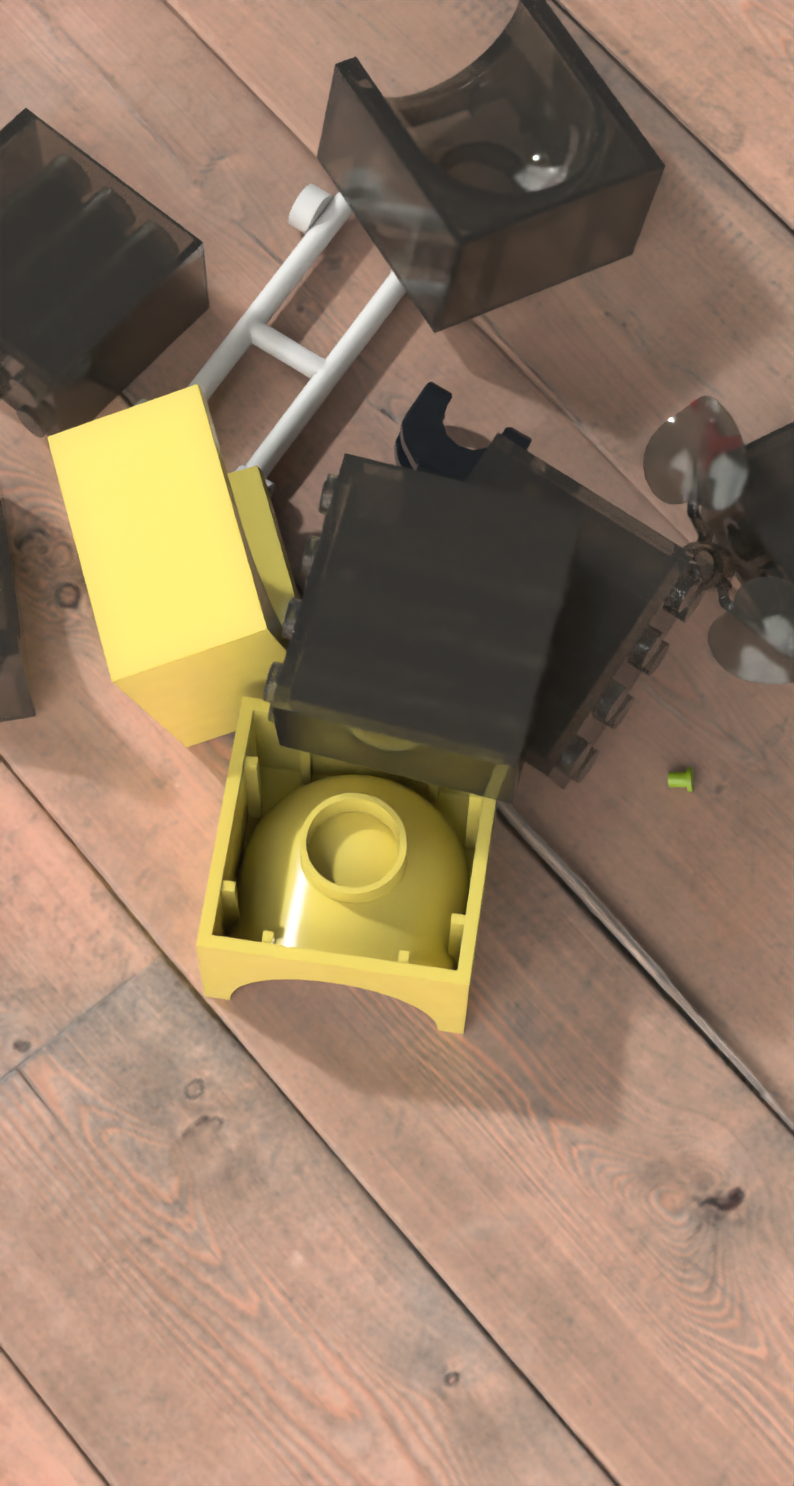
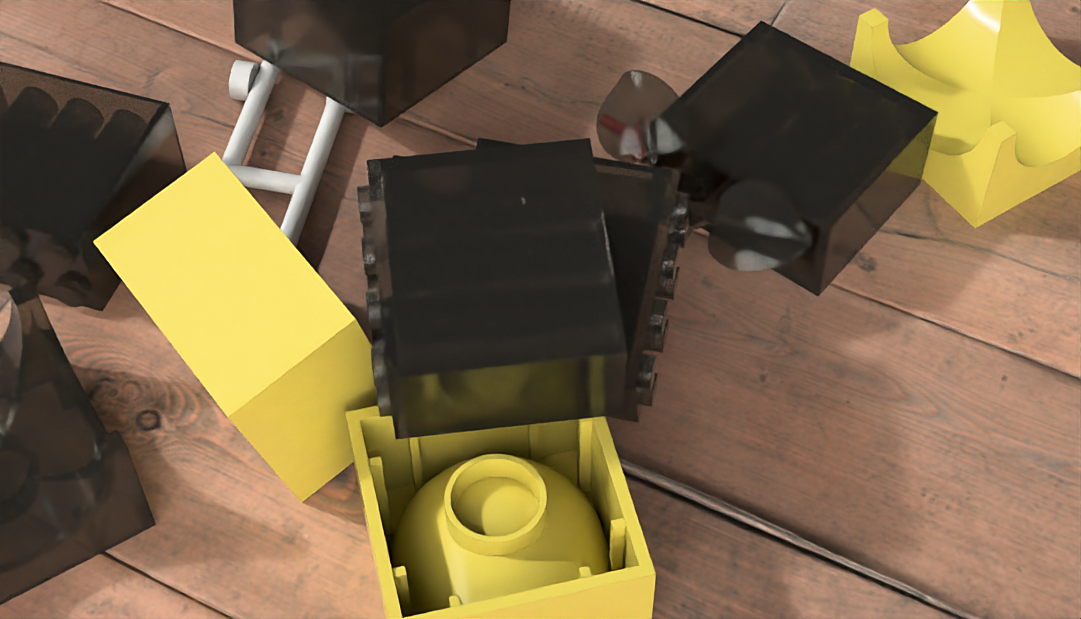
camera: 20 degrees left, 15 degrees down
lime piece [668,767,694,792] -> none

